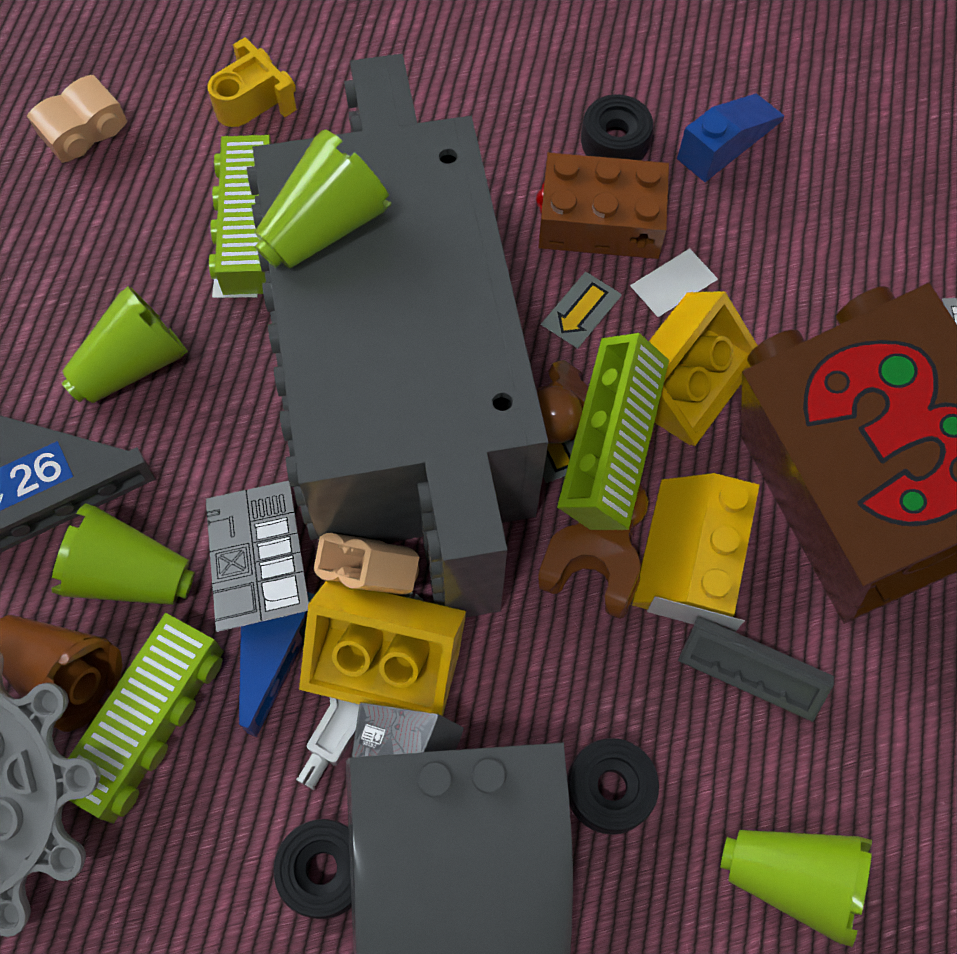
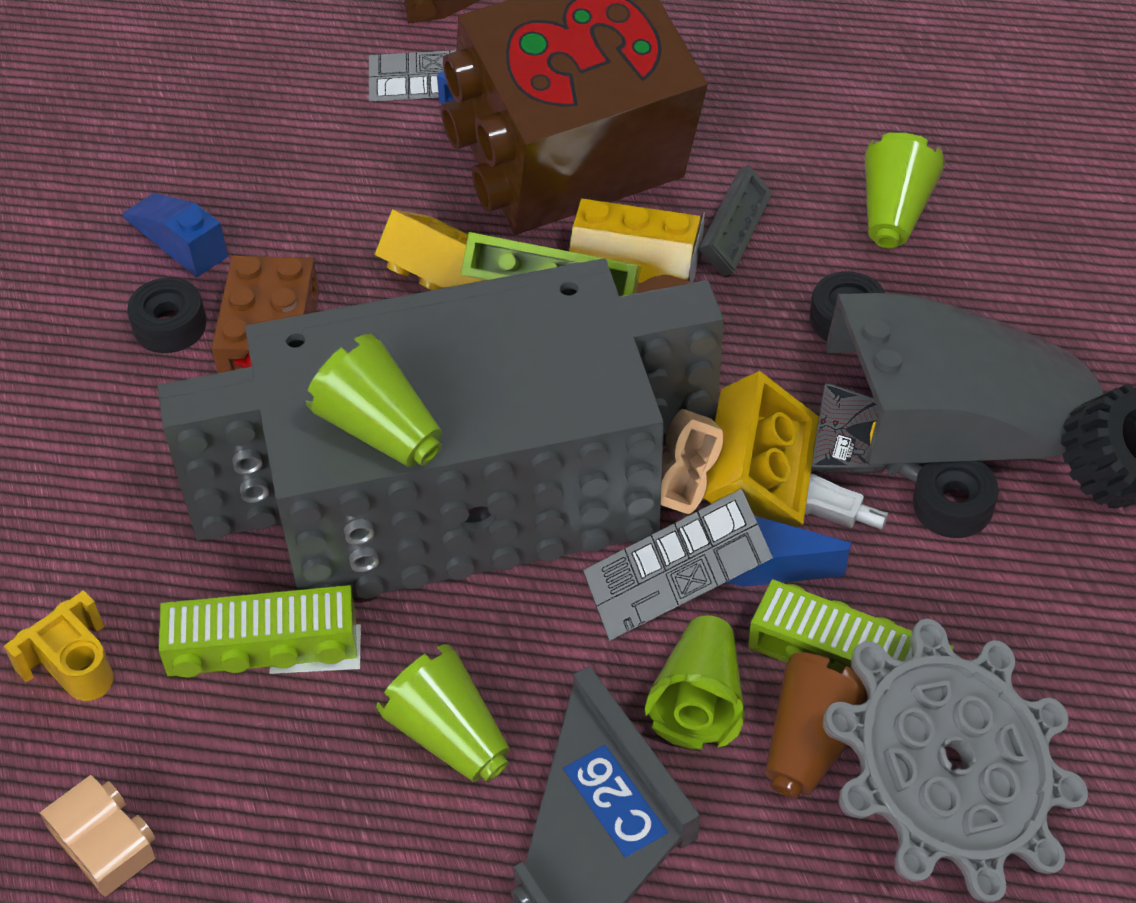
camera: 90 degrees left, 15 degrees down
white sticker [630,248,718,317] -> none

